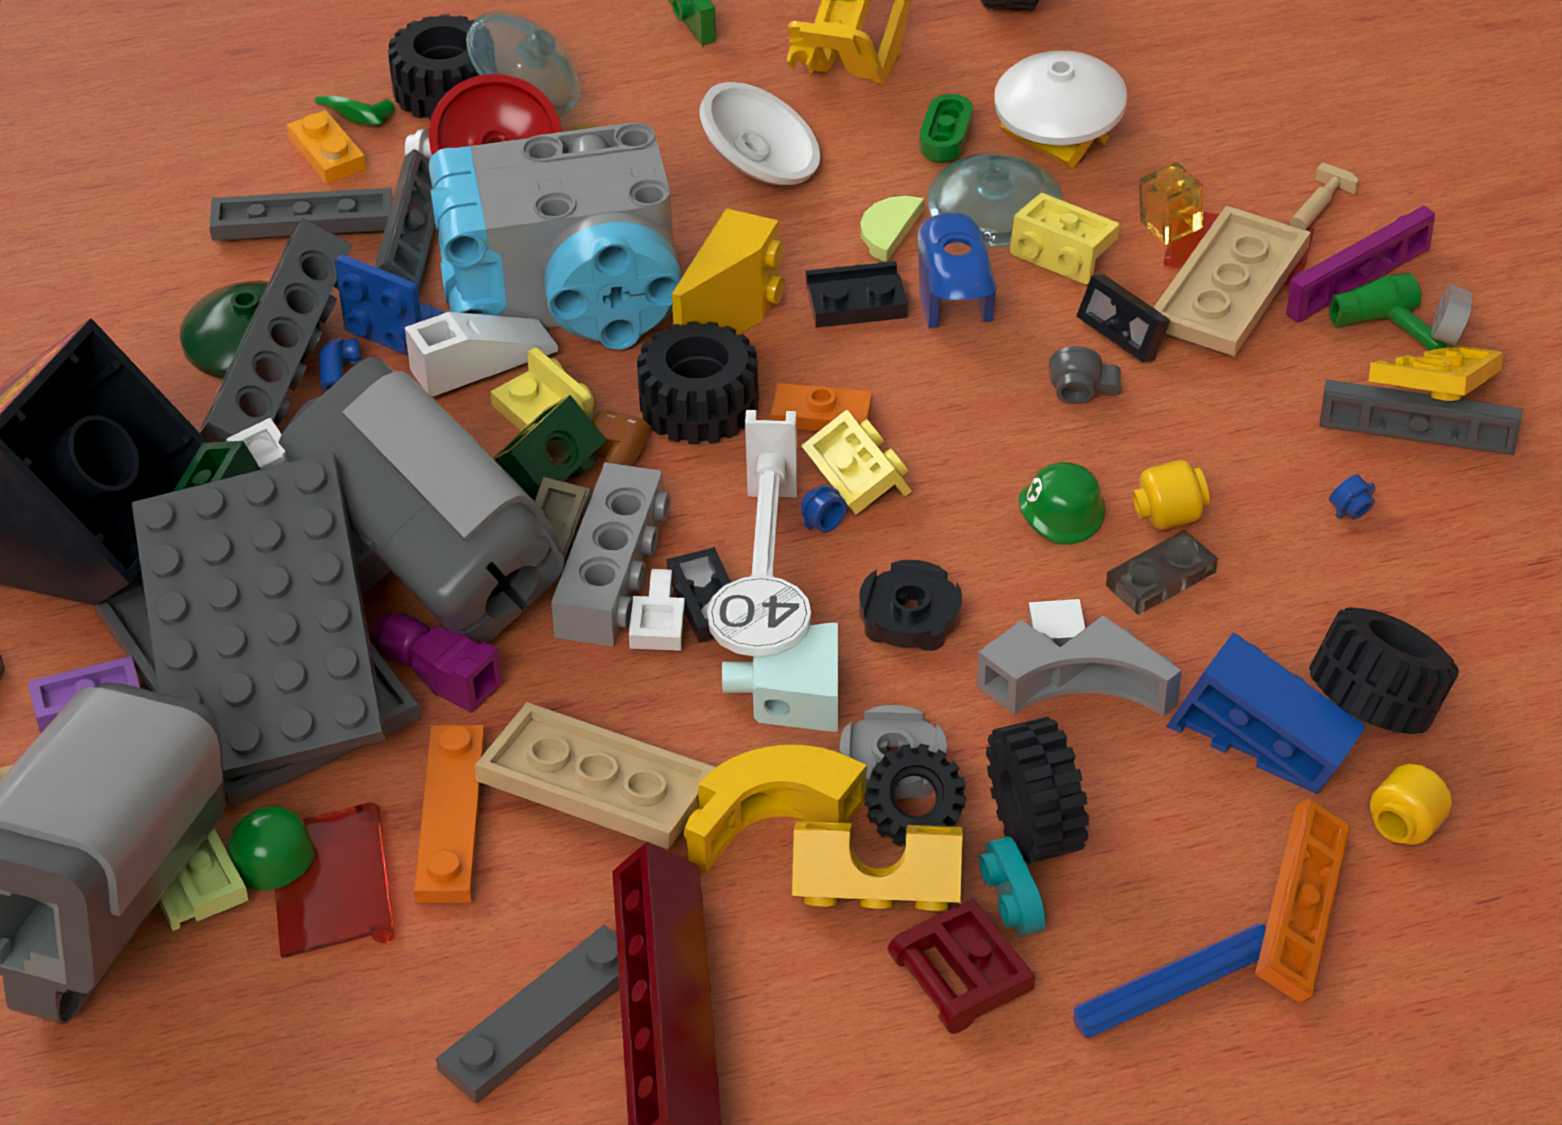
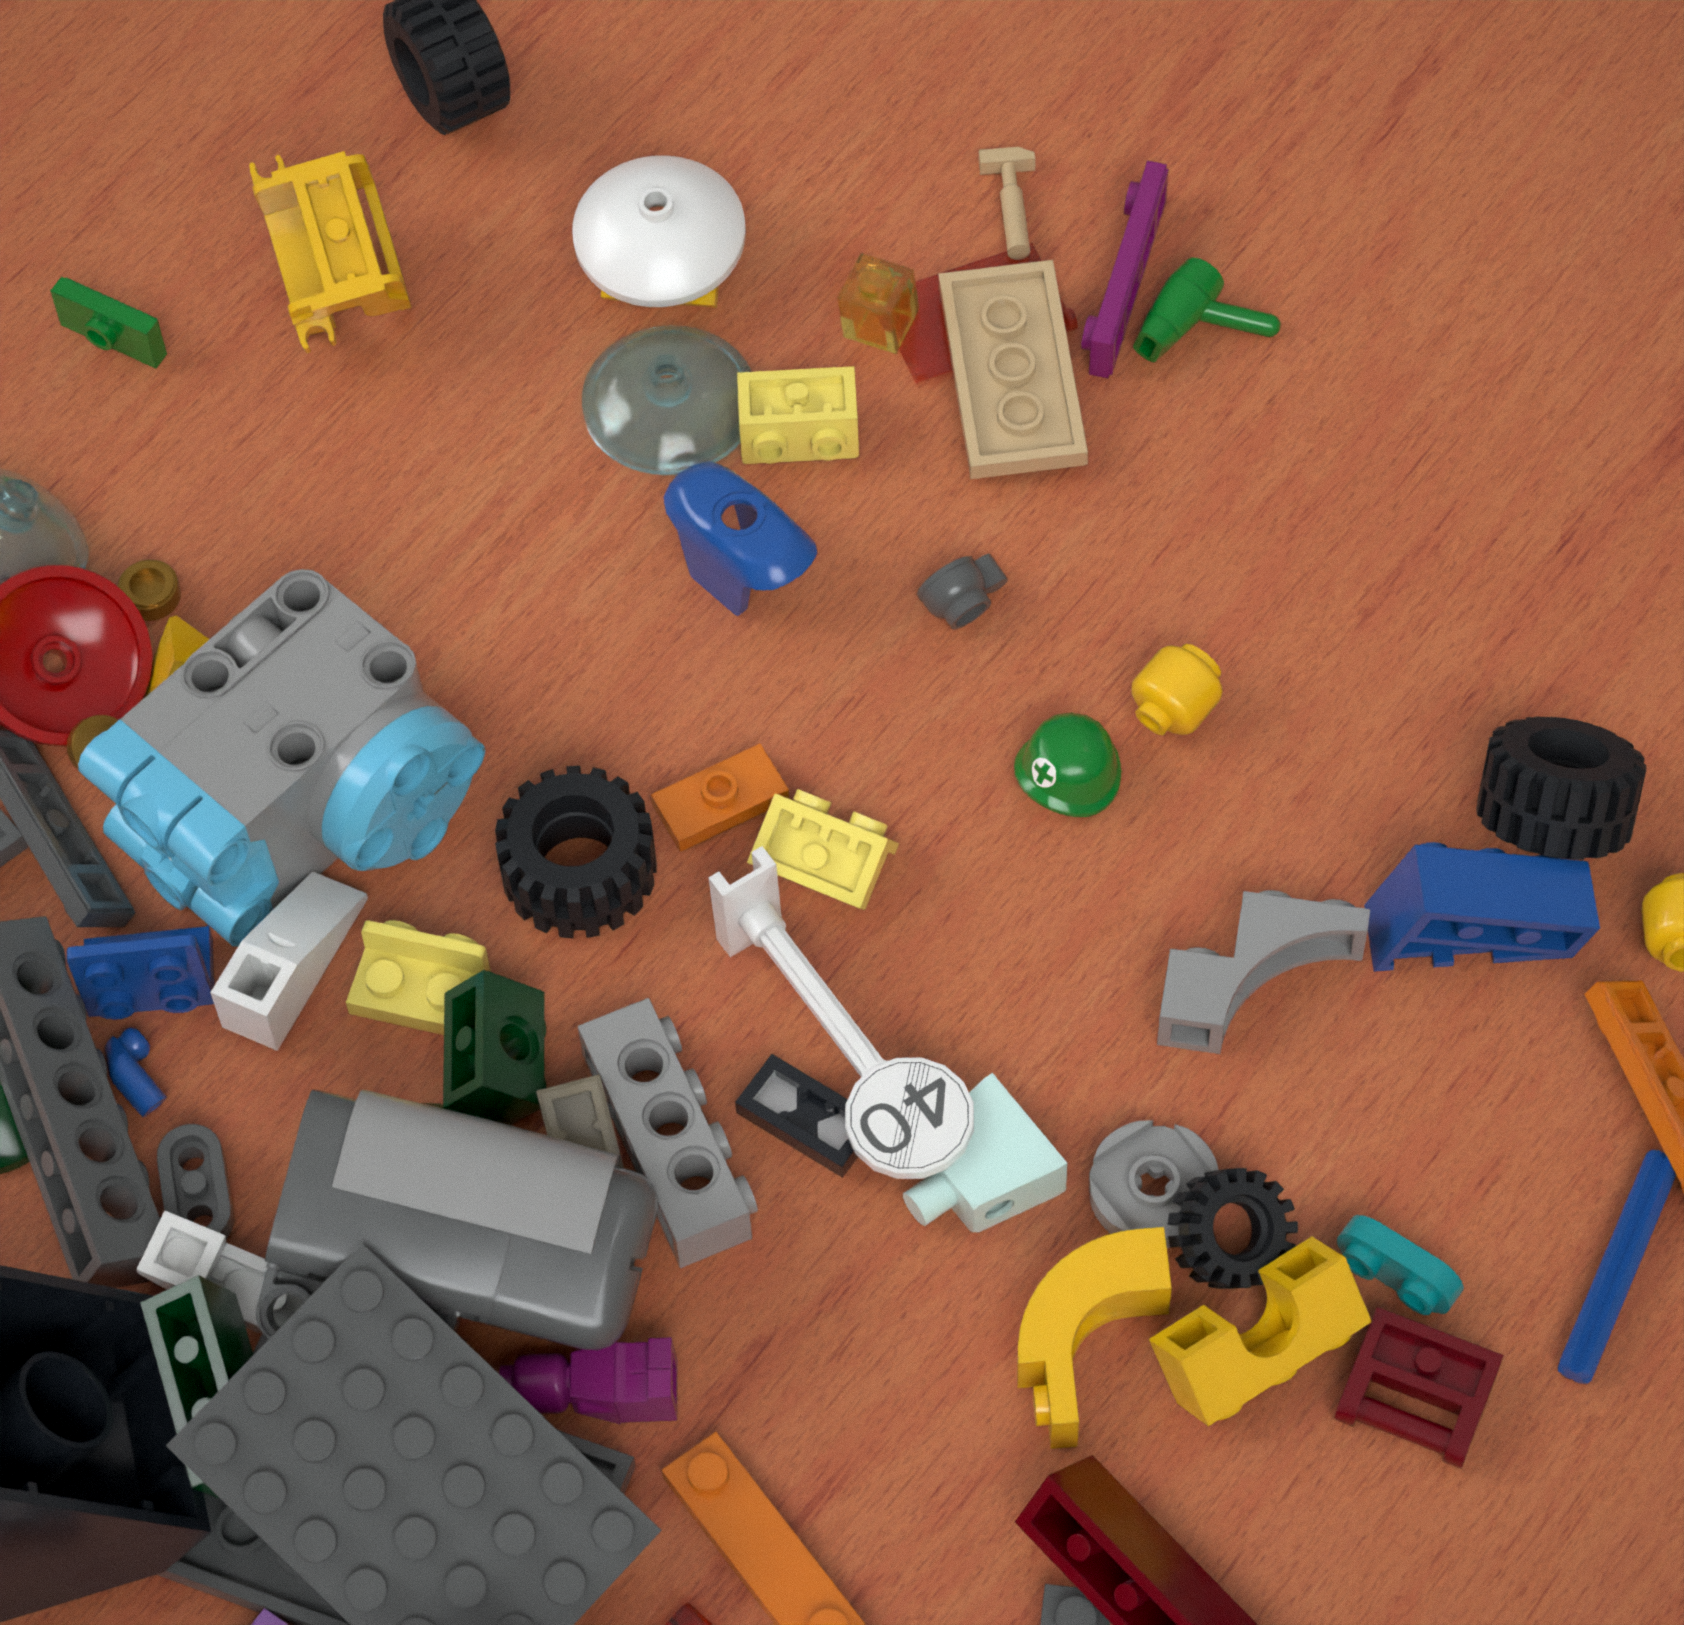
camera: 35 degrees left, 15 degrees up
tan plate [475,702,716,850] -> none
dark orange piece [592,410,652,476] -> none
white plate [629,569,685,651] -> none
yellow slope [672,208,785,335] -> none
white dish [699,82,820,185] -> none
blue plate [801,485,846,533] -> none
black plate [805,261,908,328] -> none
black plate [859,560,962,651] -> none
yellowish green tile [860,196,924,262] -> none
green plate [919,94,973,163] -> none
black tyre [986,717,1089,864] -> none
white tile [1028,599,1085,647] -> none
black piece [1076,274,1171,363] -> none
clear smoke piece [1106,530,1218,615] -> none
dark grey plate [1319,379,1523,455] -> none
blue plate [1329,474,1376,520] -> none
yellow wing [1368,345,1504,401] -> none
light grey beam [1431,283,1472,347] -> none

